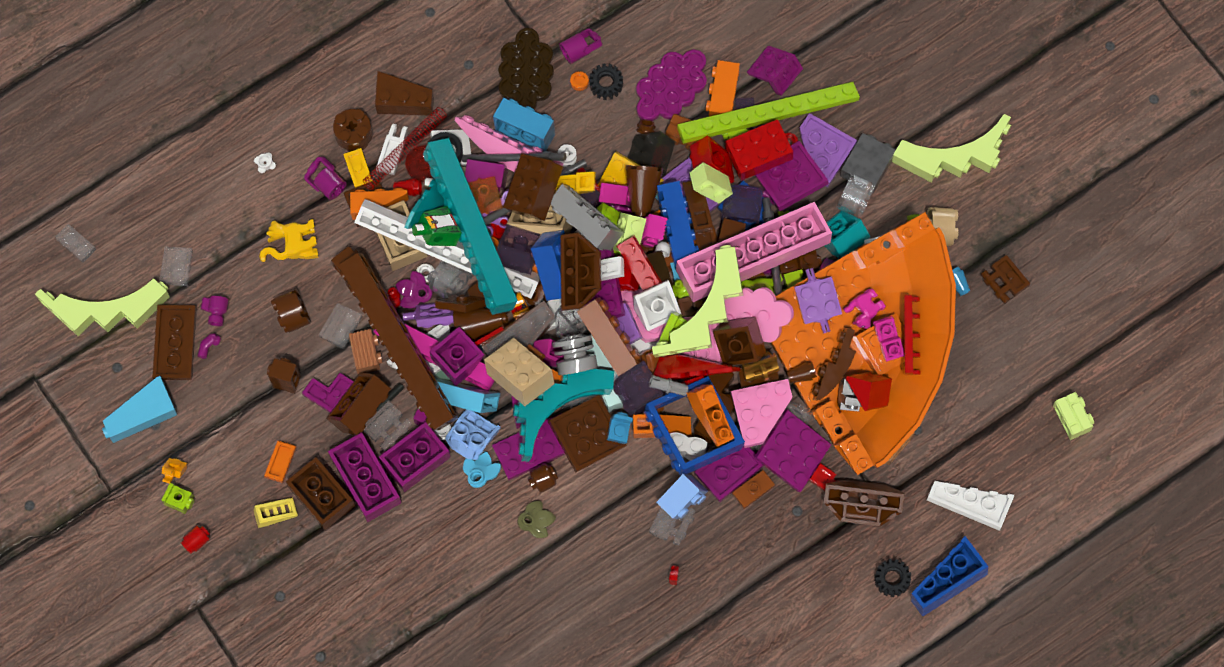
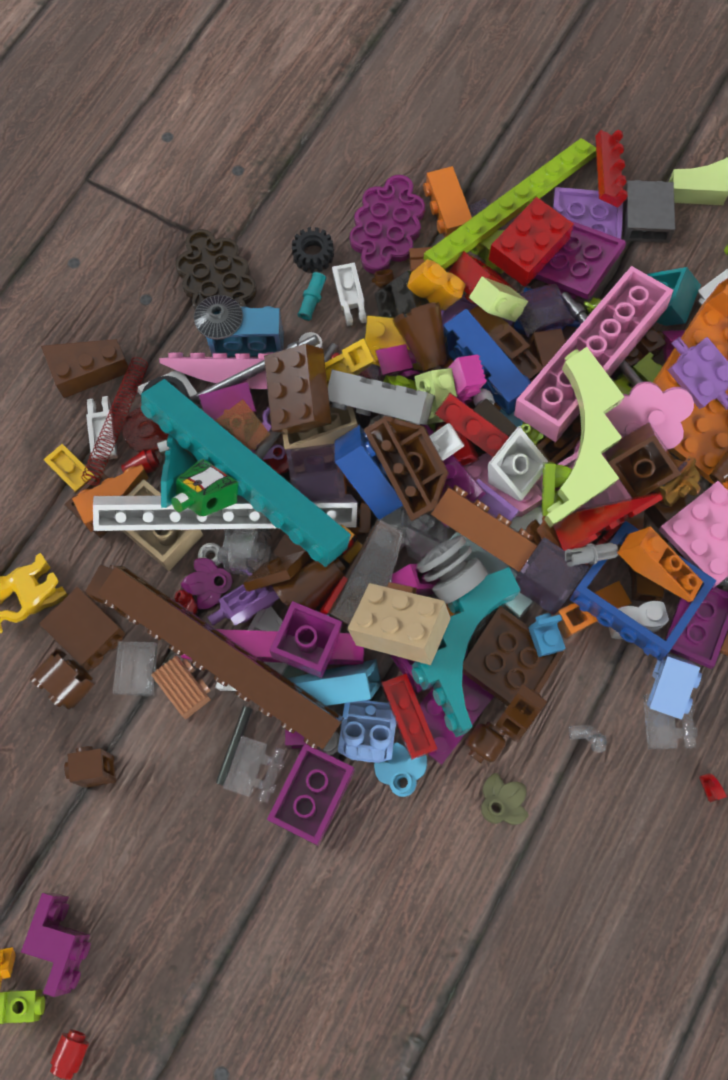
camera: 25 degrees left, 0 degrees up
light yellow slope [254,497,298,528] -> none
orange tile [264,441,296,483] -> none
reddish brown brick [286,457,355,531] -> none
magenta plate [302,373,353,413] -> none
magenta piece [304,156,347,200] -> none
reddish brown brick [326,373,391,435] -> none
magenta brick [328,432,401,522] -> none
reddish brown brick [333,109,373,152] -> none
magenta piece [559,29,603,65] -> none
orange tile [570,71,589,91] -> none
magenta bracket [747,46,803,96] -> none
clear brick [836,173,875,217] -> none
none -> magenta bracket [21,893,91,997]
none -> reddish brown brick [39,587,125,671]
none -> dish [194,295,243,339]
none -> teal pin [297,272,327,321]
none -> white hinge [332,262,367,326]
none -> red plate [381,673,438,760]
none -> light orange brick [407,260,465,310]
none -> reddish brown slope [495,685,547,743]
none -> clear arm [568,725,607,753]
none -> red hinge [595,130,628,208]

